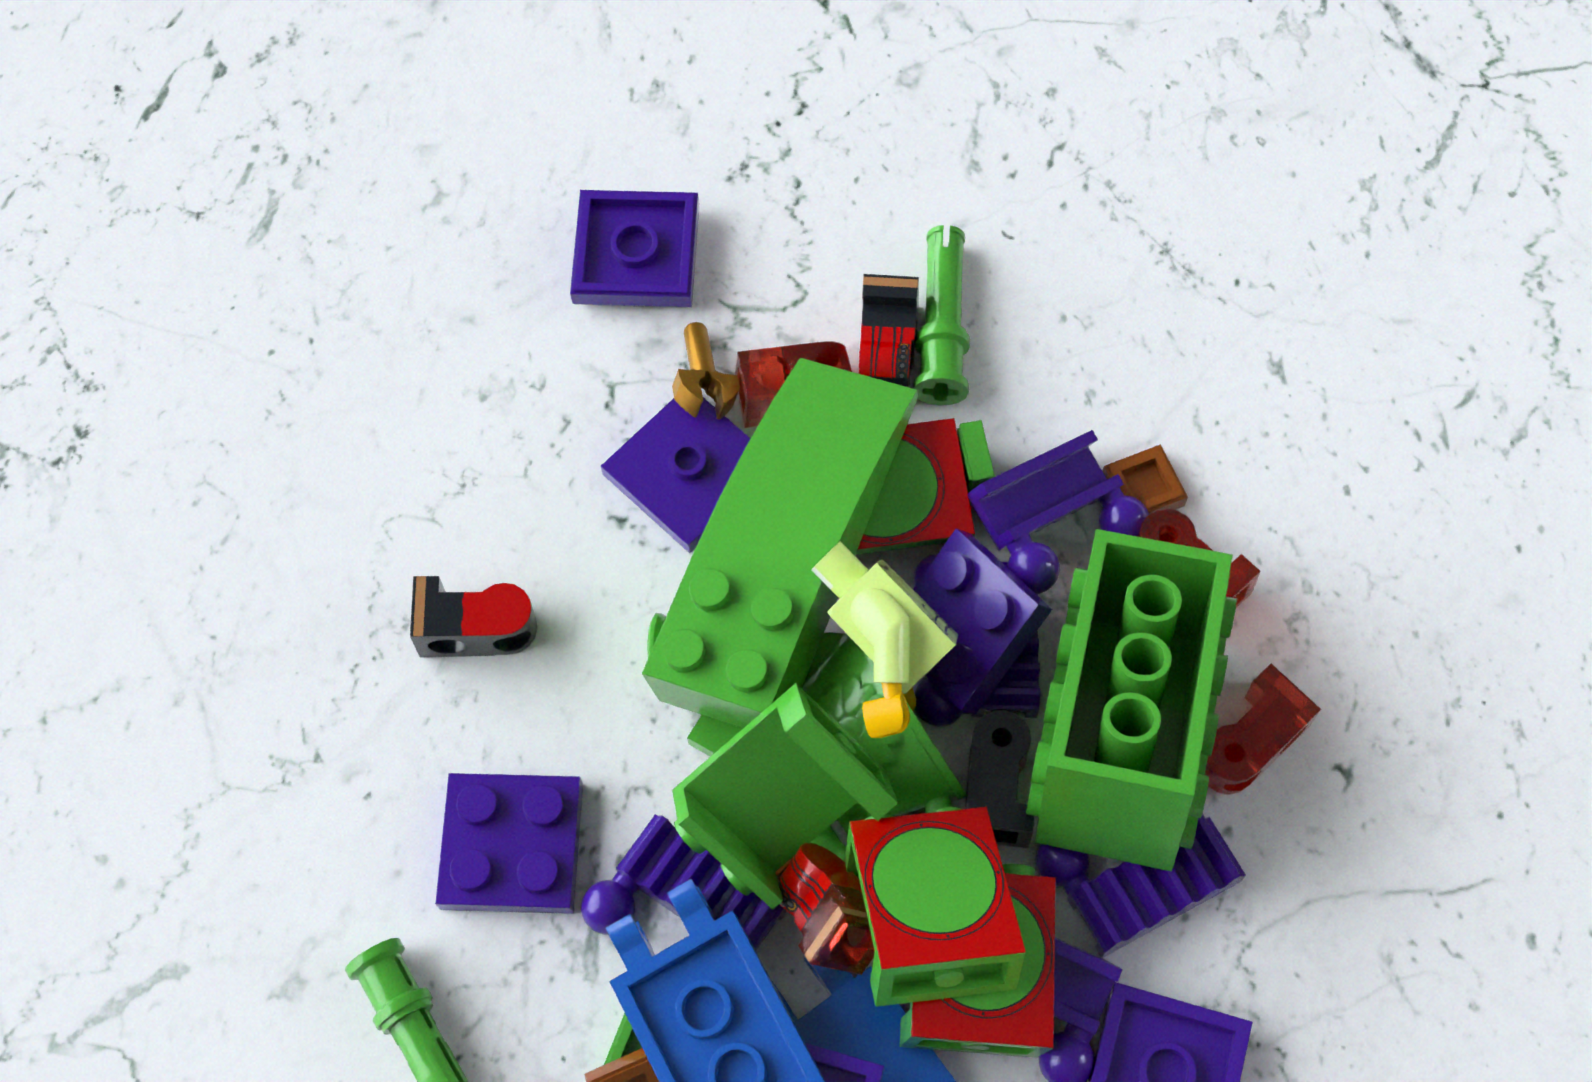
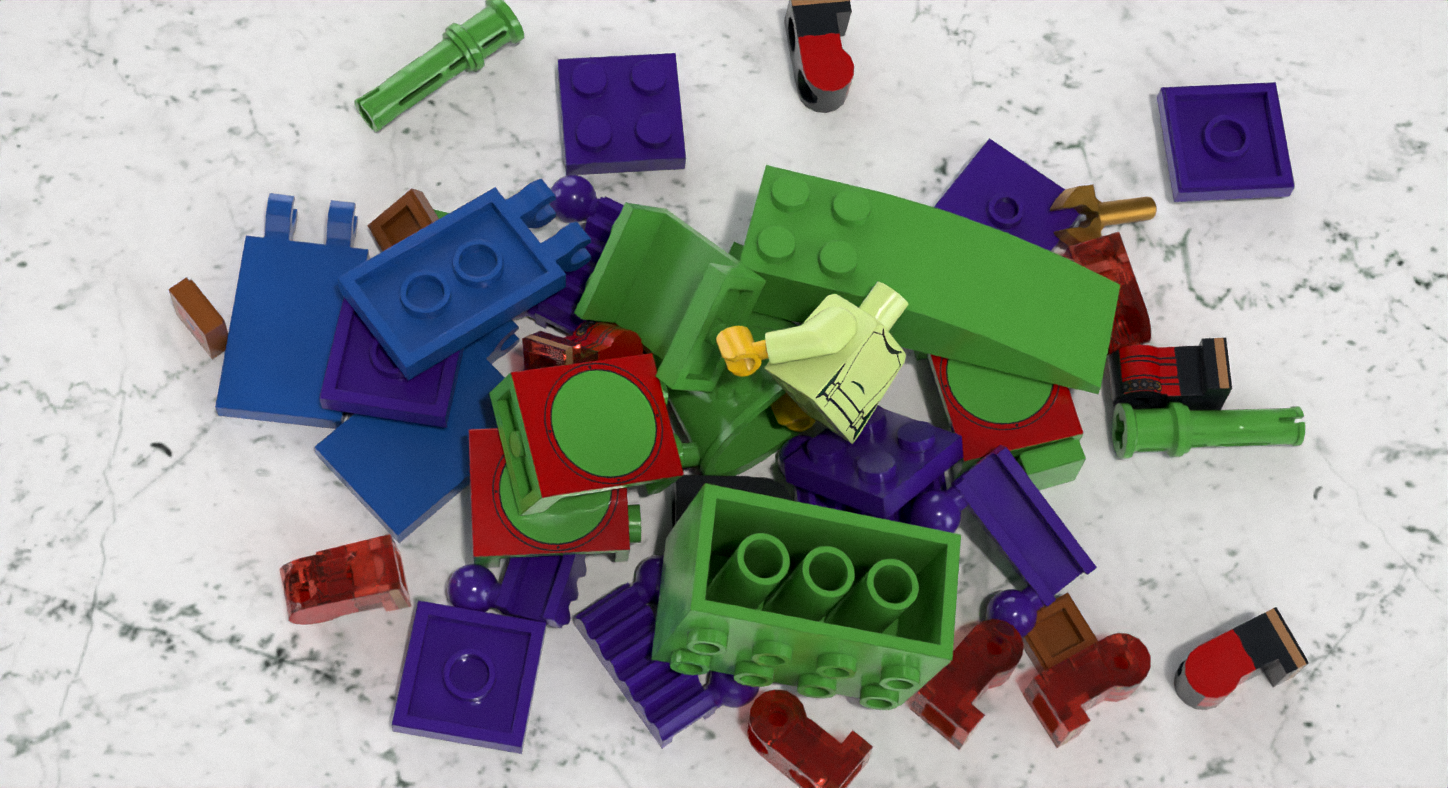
camera: 70 degrees right, 0 degrees up
none -> clear red leg [1022,633,1151,748]
none -> leg [1174,607,1309,710]

